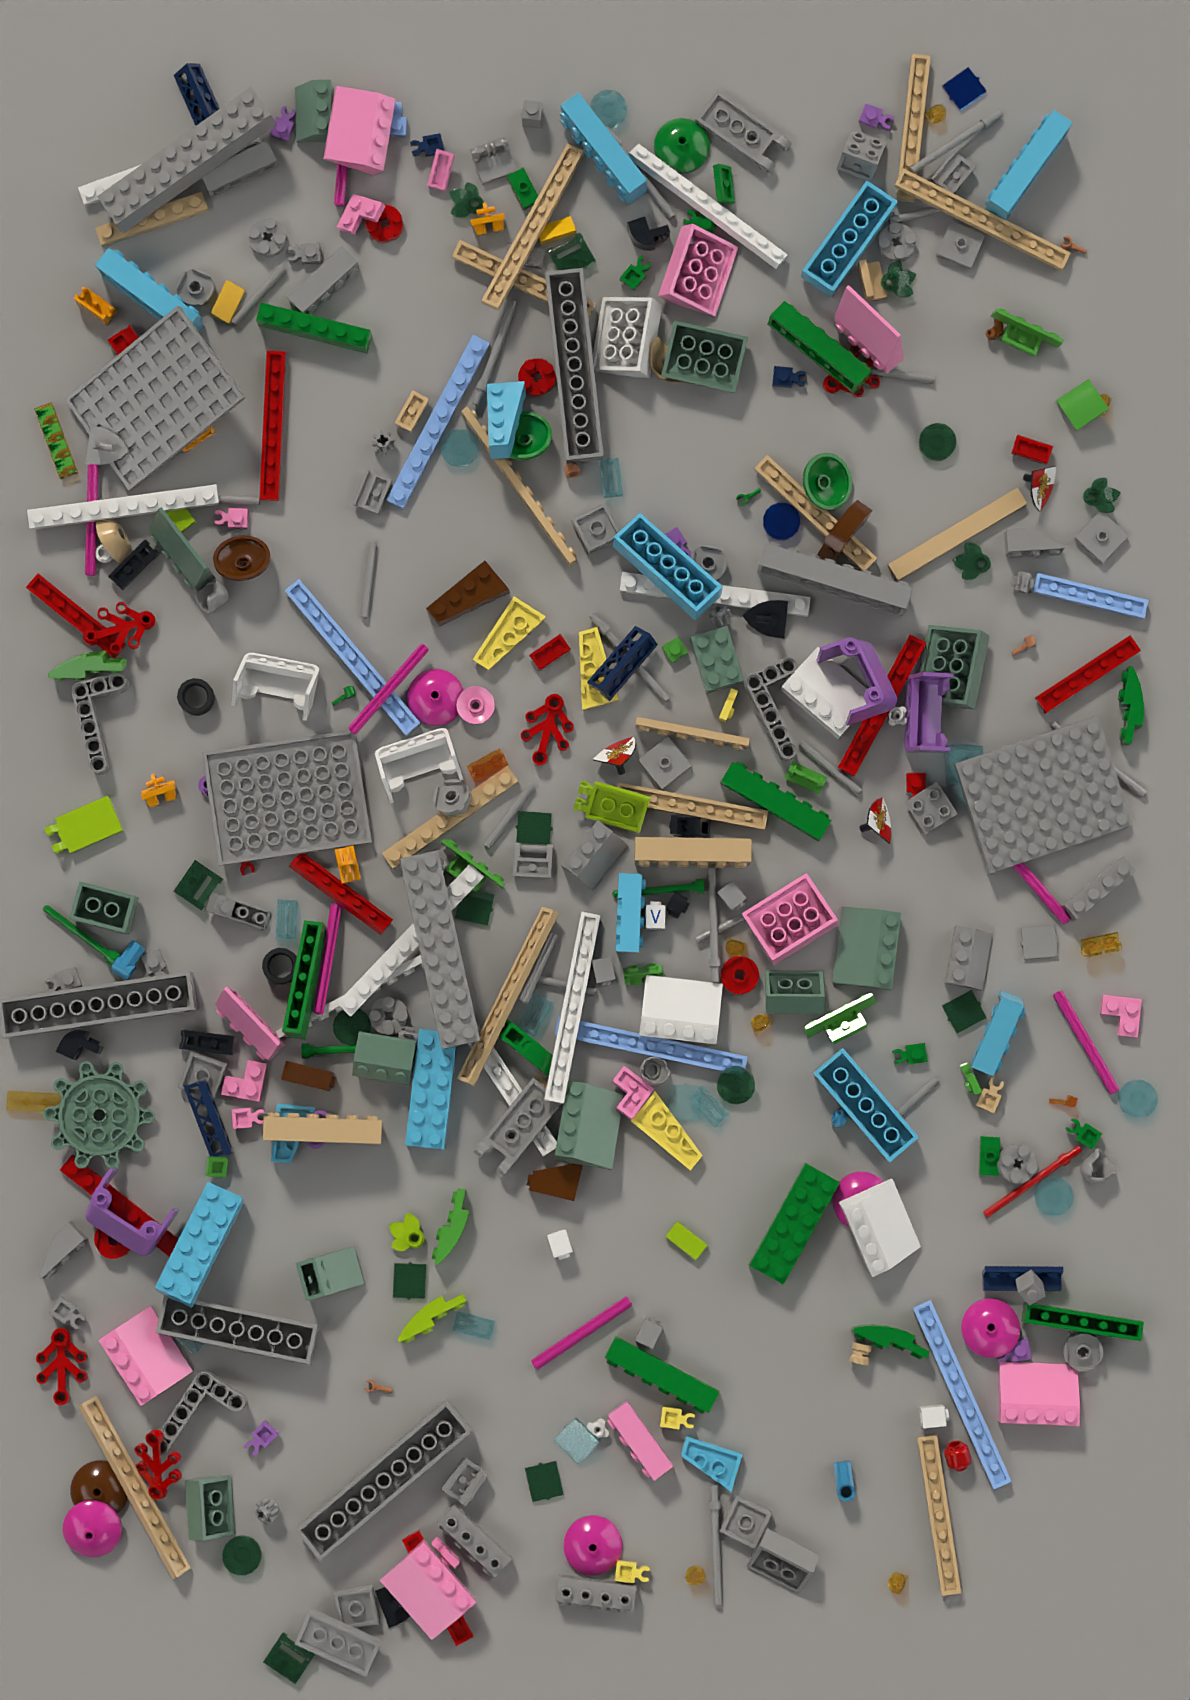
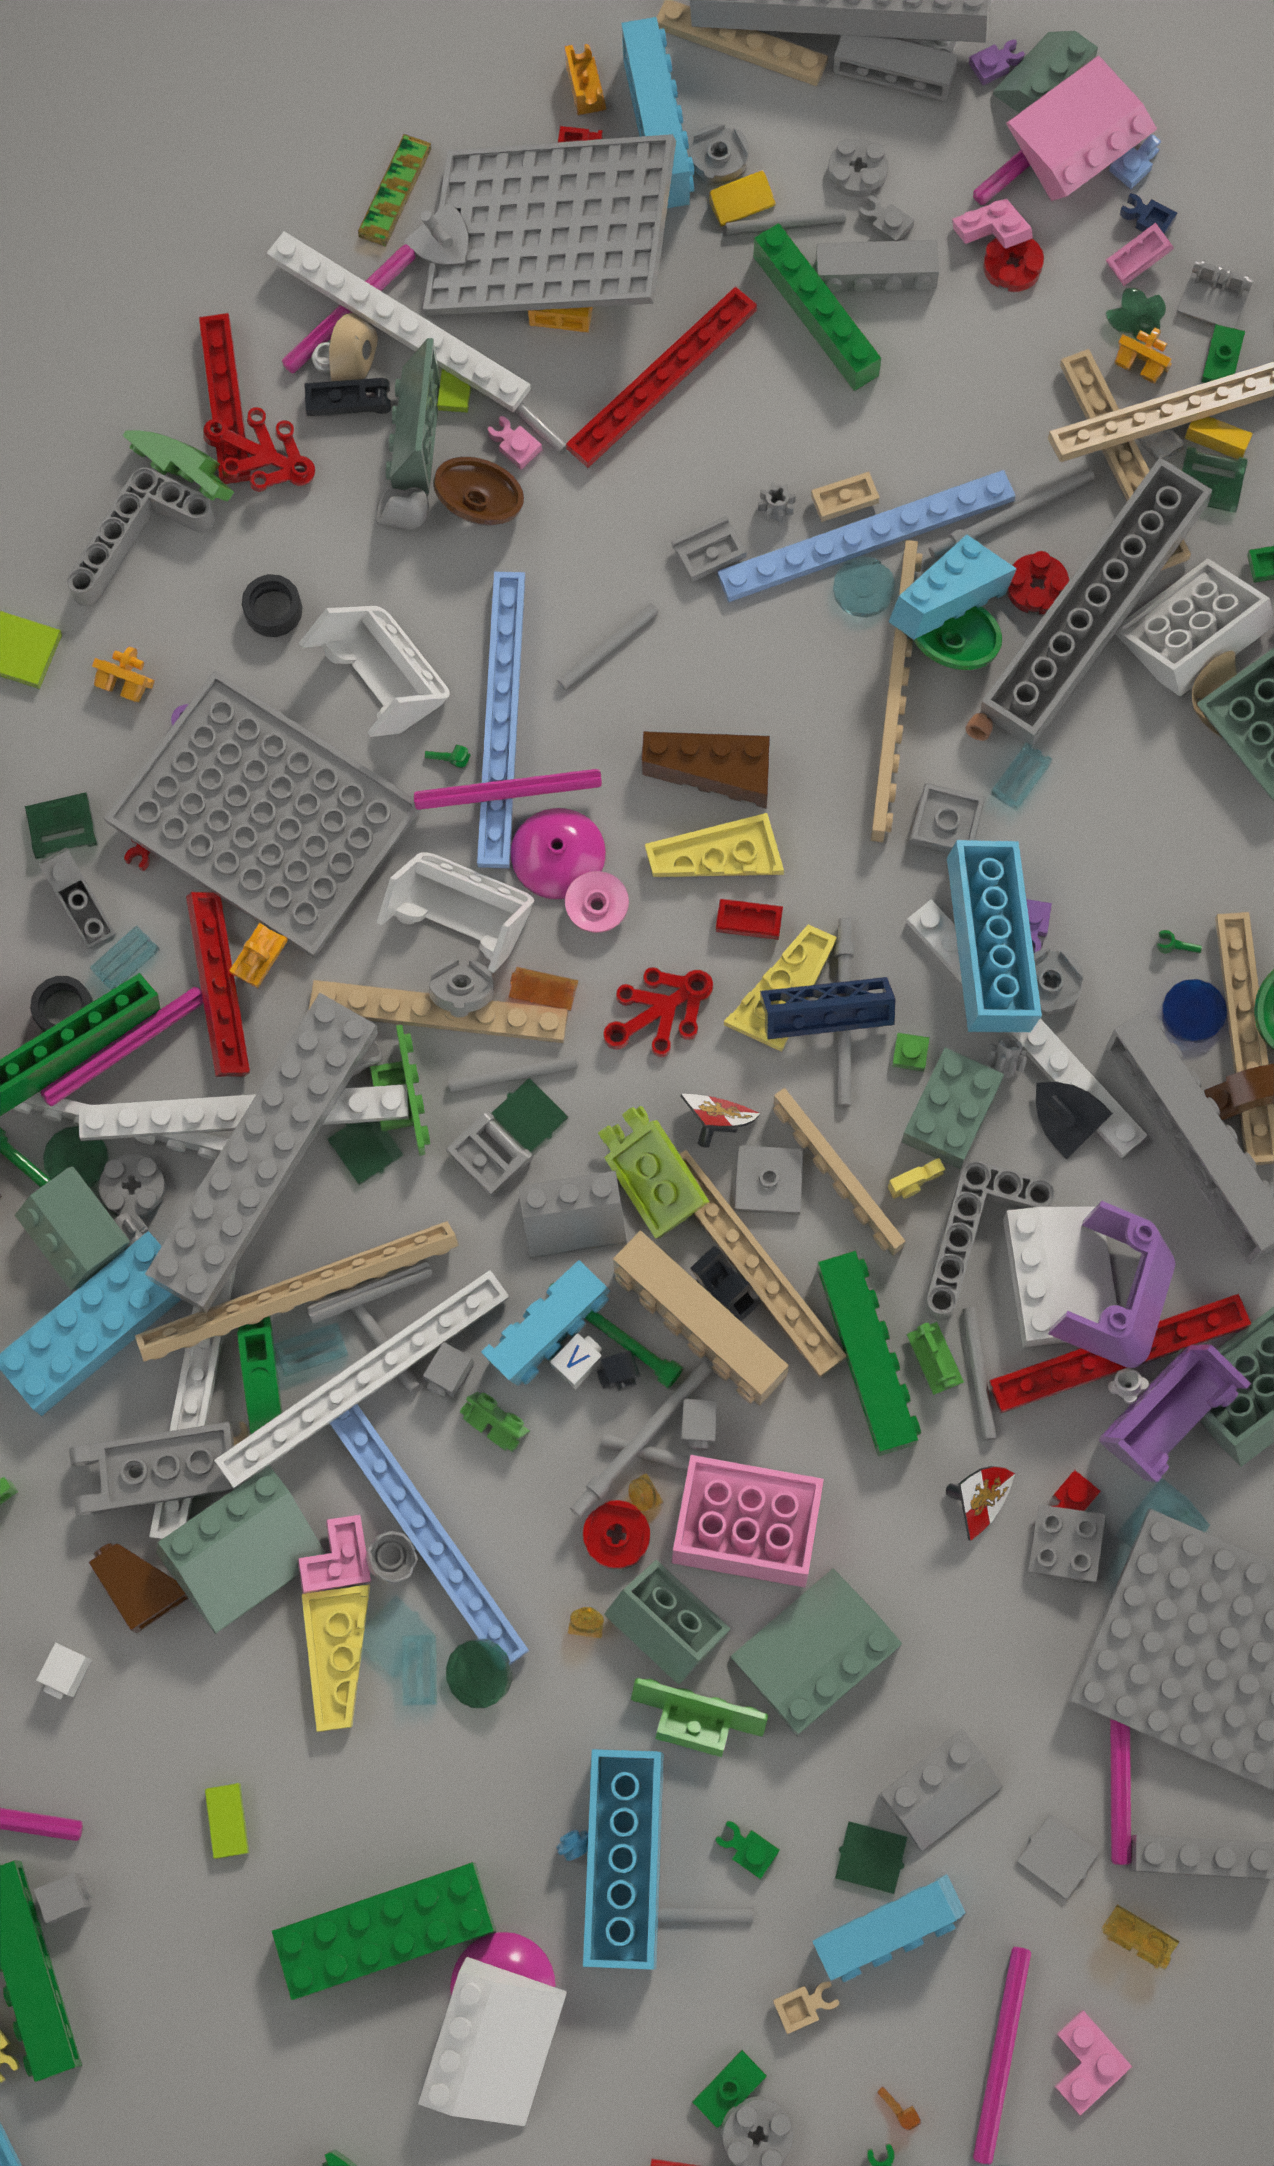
camera: 45 degrees right, 10 degrees down
white slope [639,975,723,1044] -> none
bright green plate [959,1062,982,1095] -> none

